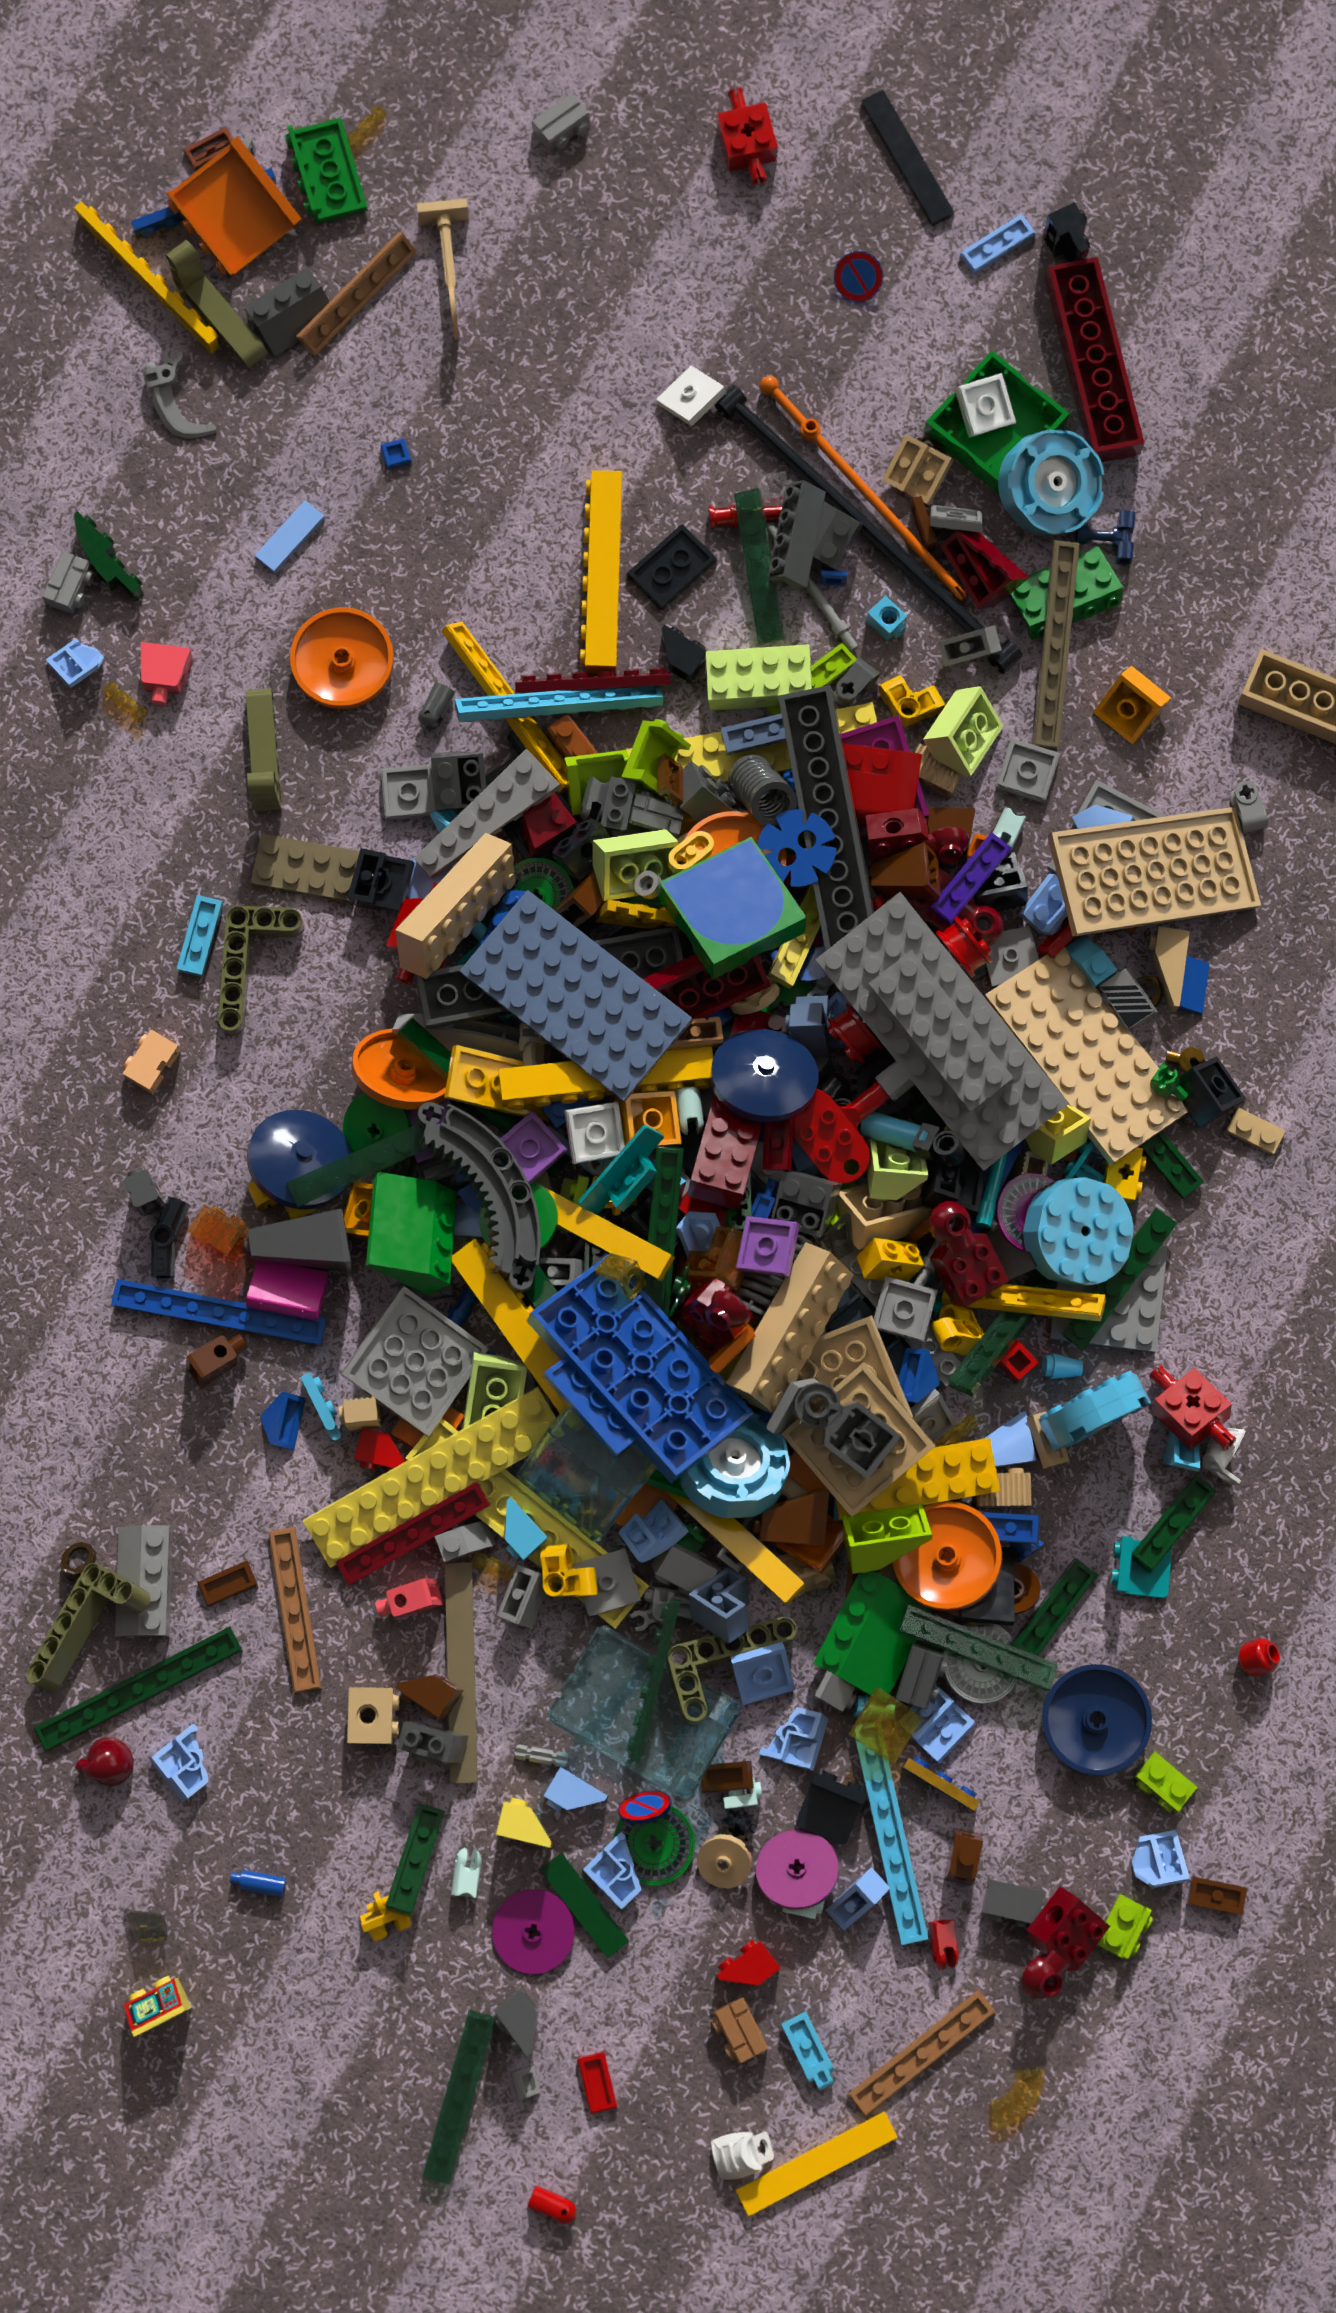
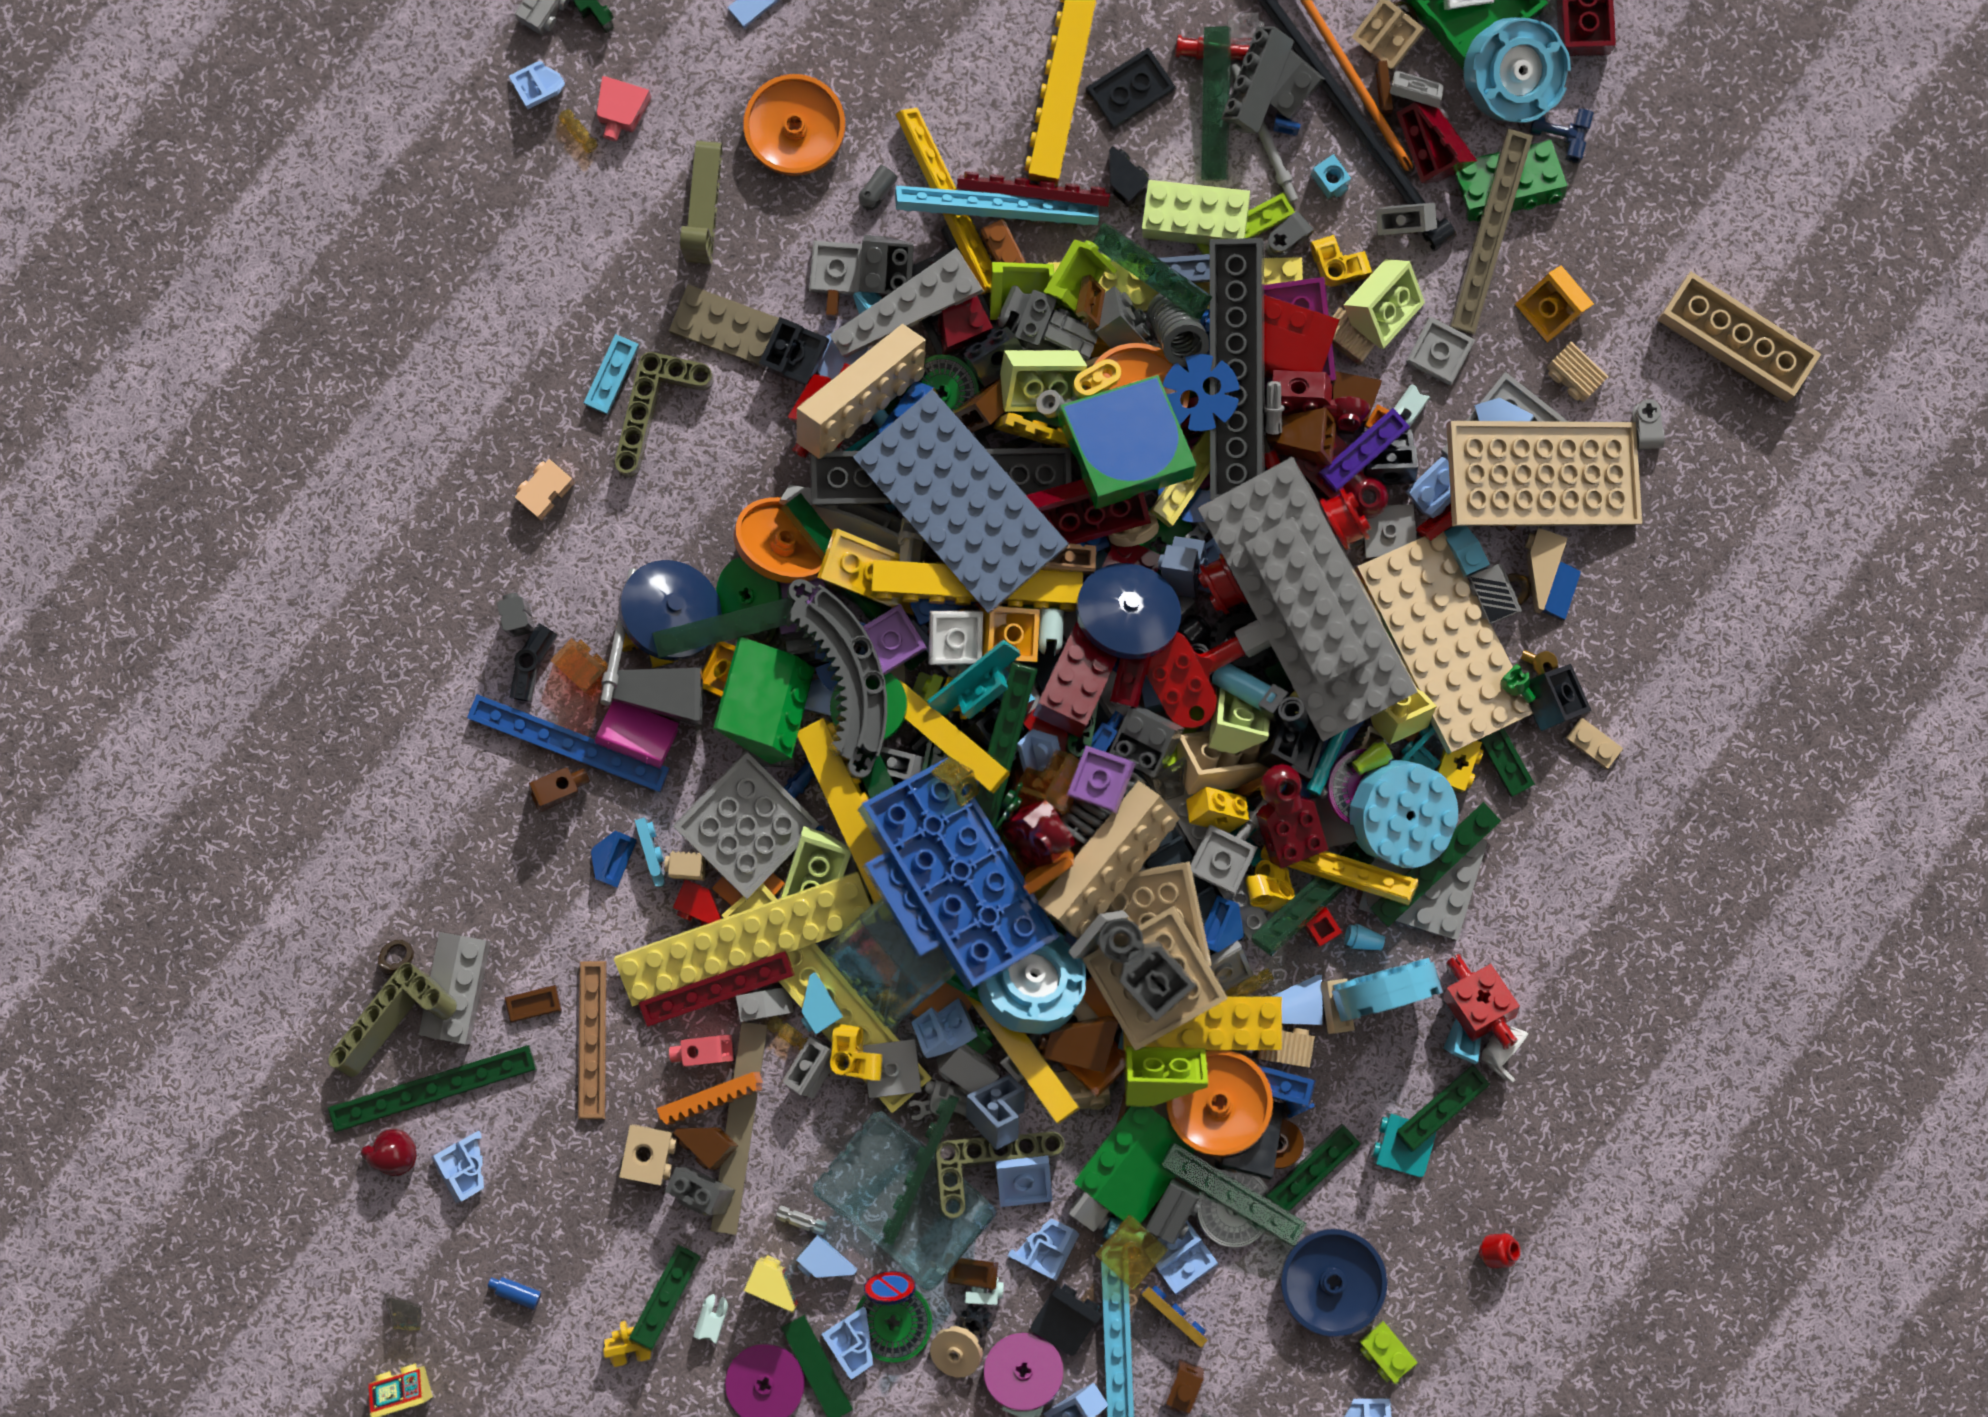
camera: 10 degrees right, 5 degrees up
none -> light grey bar [600,568,637,706]
none -> orange gear [656,1072,763,1124]
none -> reddish brown tile [826,289,840,321]
none -> clear green plate [1093,223,1213,319]
none -> light grey axle [1263,381,1284,434]
none -> lime cone [1352,741,1393,775]
none -> tan brick [1546,342,1609,402]

